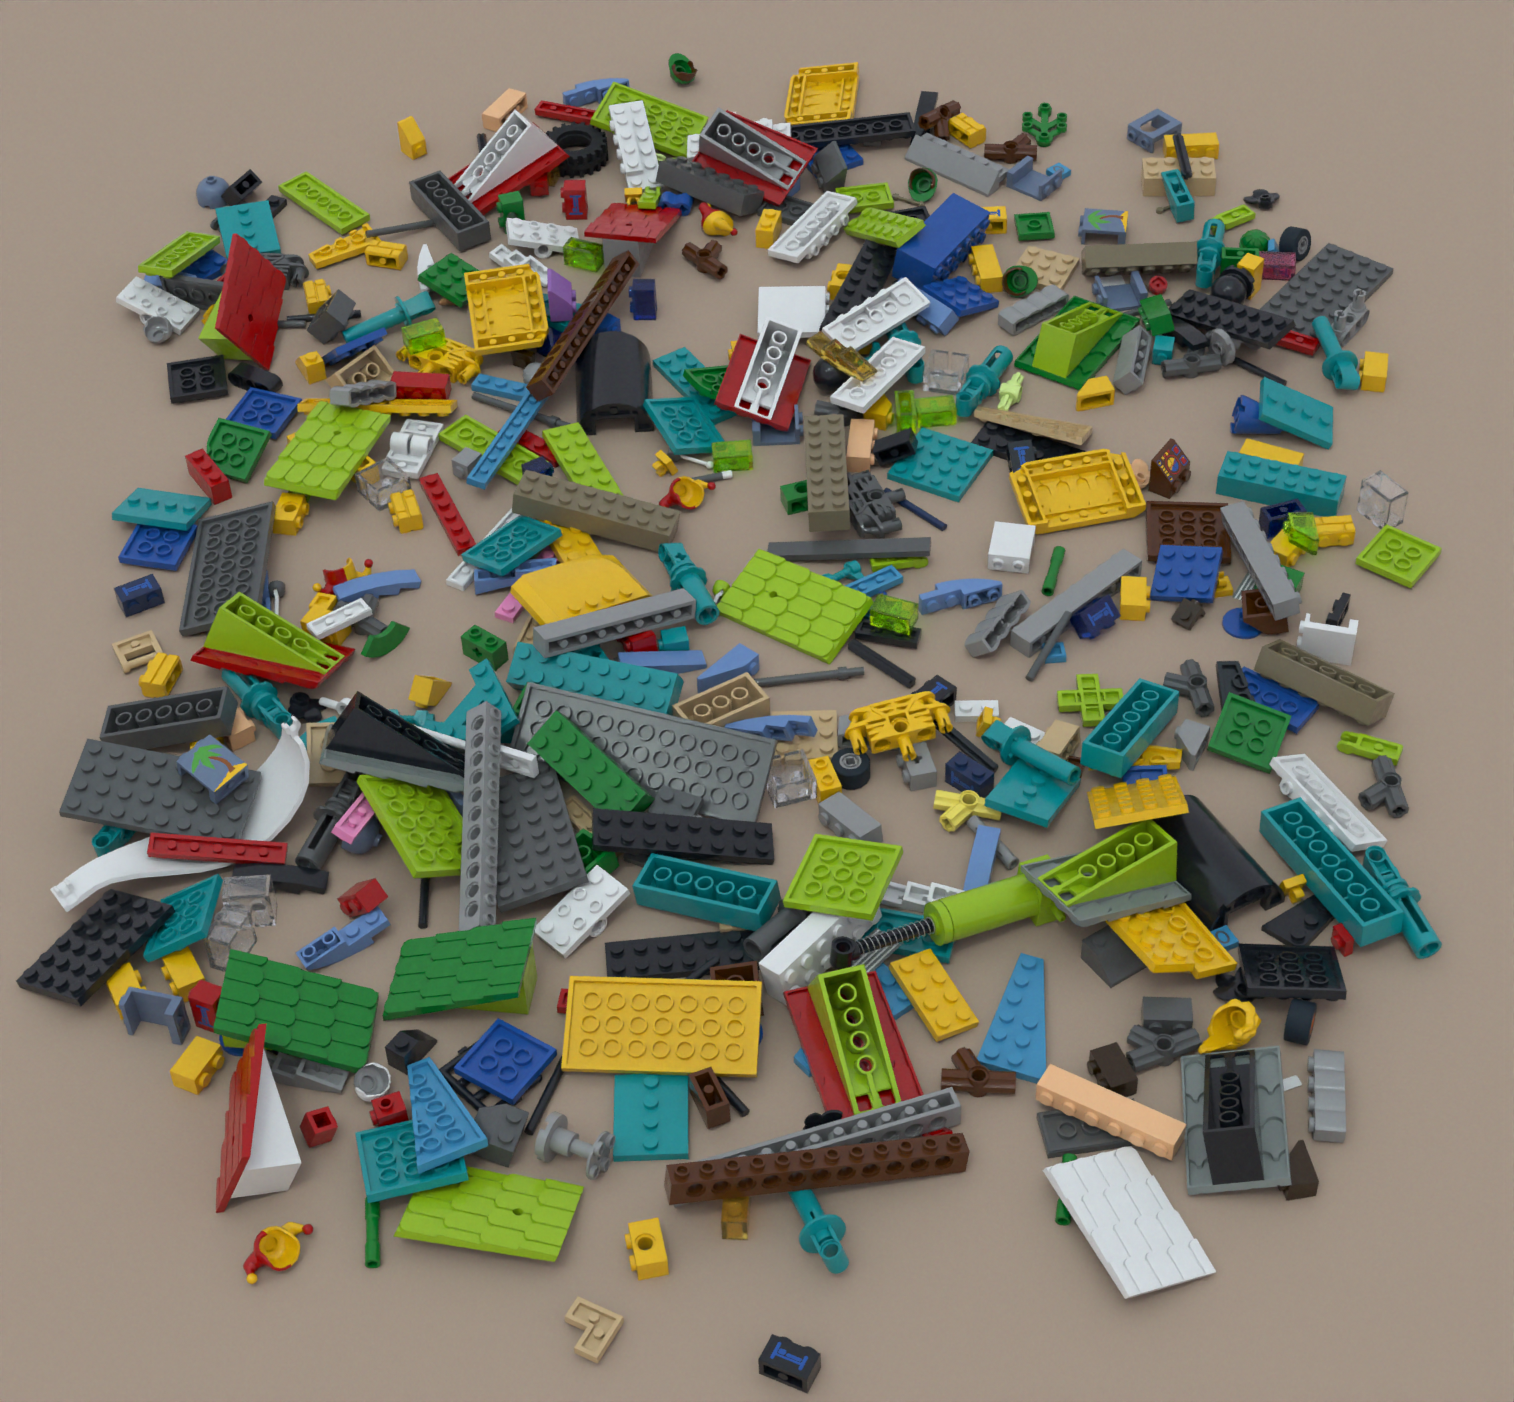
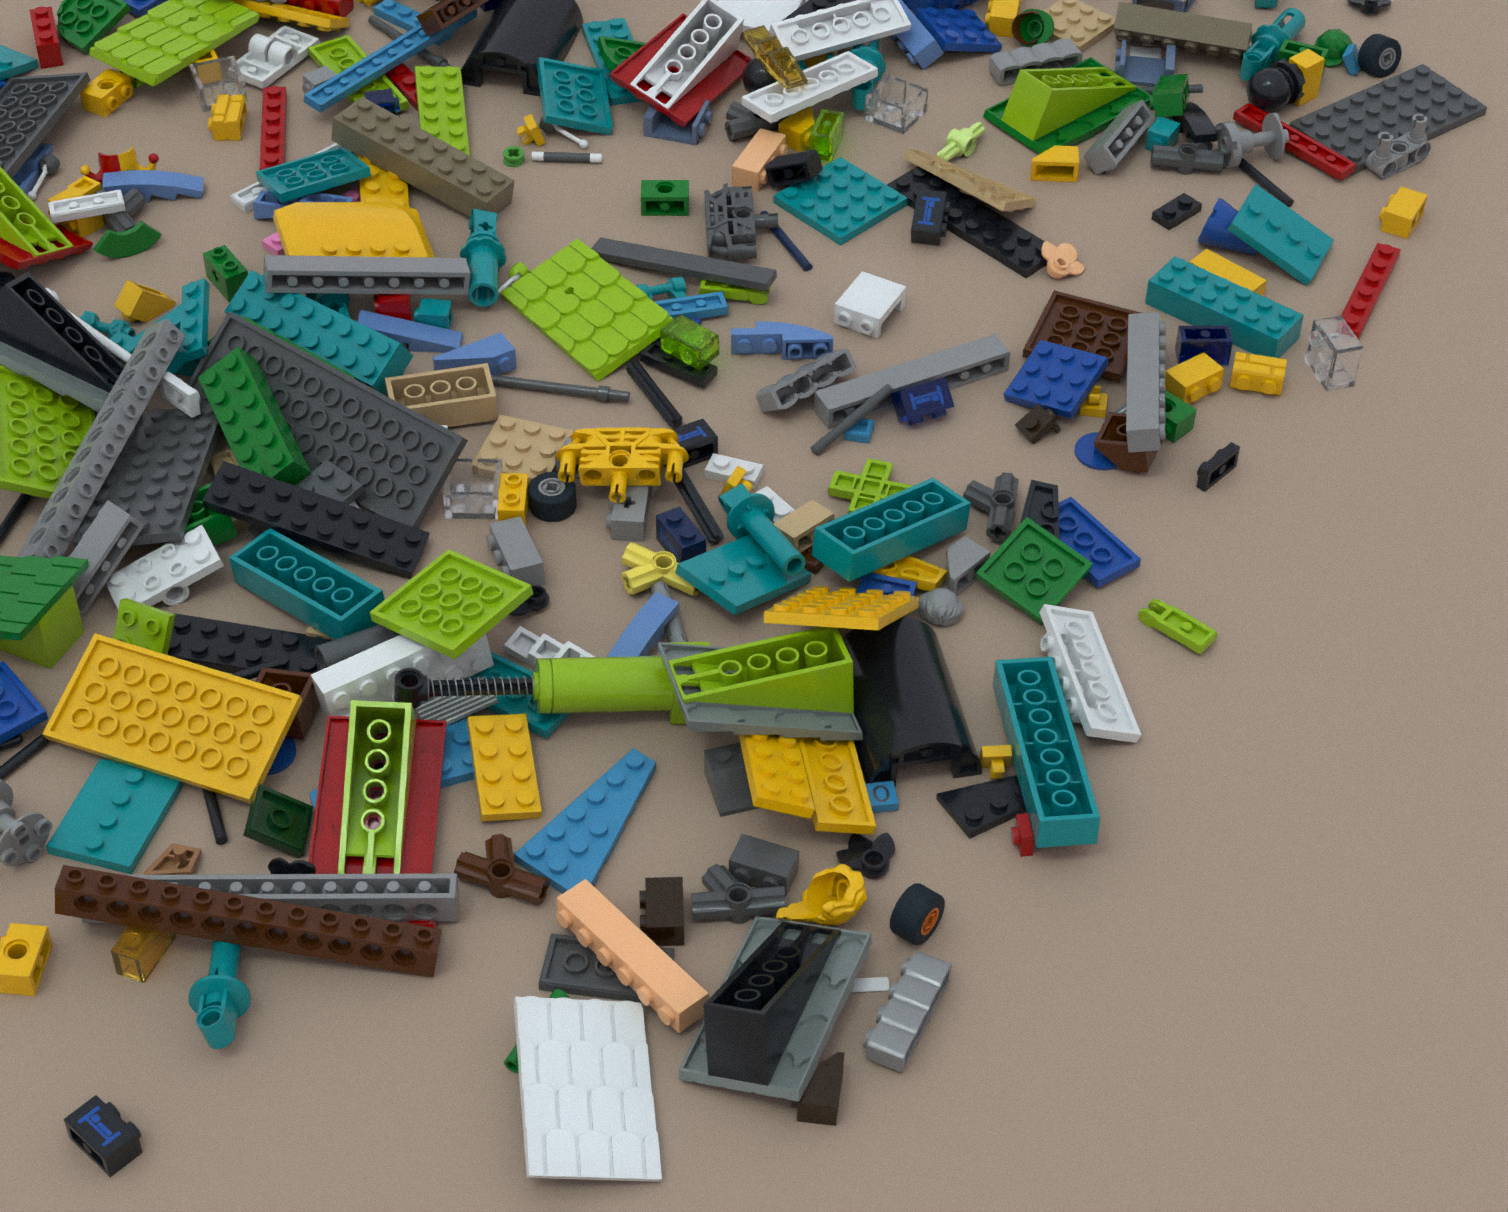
camera: 15 degrees right, 0 degrees up
yellow piece [659,476,716,509] -> none
reddish brown brick [688,1067,731,1129] -> none
clear neon green brick [711,439,753,473] -> none
medium blue slope [724,715,818,741] -> none
dark tan brick [804,414,850,532] -> none
clear neon green brick [914,395,957,428] -> none
teal piece [955,345,1013,417] -> none
yellow slope [1009,449,1146,535] -> none
green piece [1041,546,1066,596] -> none
yellow brick [1120,576,1150,621] -> none
red tile [1148,276,1168,295] -> none
reddish brown slope [1148,438,1191,499] -> none
black plate [1168,289,1296,350] -> none
lime hinge [1207,204,1256,235] -> none
black plate [1238,943,1347,1001] -> none
dark tan brick [1254,639,1395,726] -> none
clear pink brick [1259,251,1296,281] -> none
clear neon green slope [1283,512,1319,555] -> none
white panel [1296,613,1359,666] -> none
teal piece [1312,316,1360,390] -> none
lime plate [1355,524,1442,588] -> none
dark grey piece [1358,755,1409,818] -> none
teal piece [1362,845,1442,959] -> none
none -> light grey brick [69,500,145,617]
none -> lime plate [113,598,175,655]
none -> medium nougat piece [143,843,202,875]
none -> dark green tile [243,784,313,858]
none -> bright green bush [503,146,524,167]
none -> light grey hair [918,587,964,626]
none -> black plate [1151,193,1202,230]
none -> red plate [1334,243,1401,340]

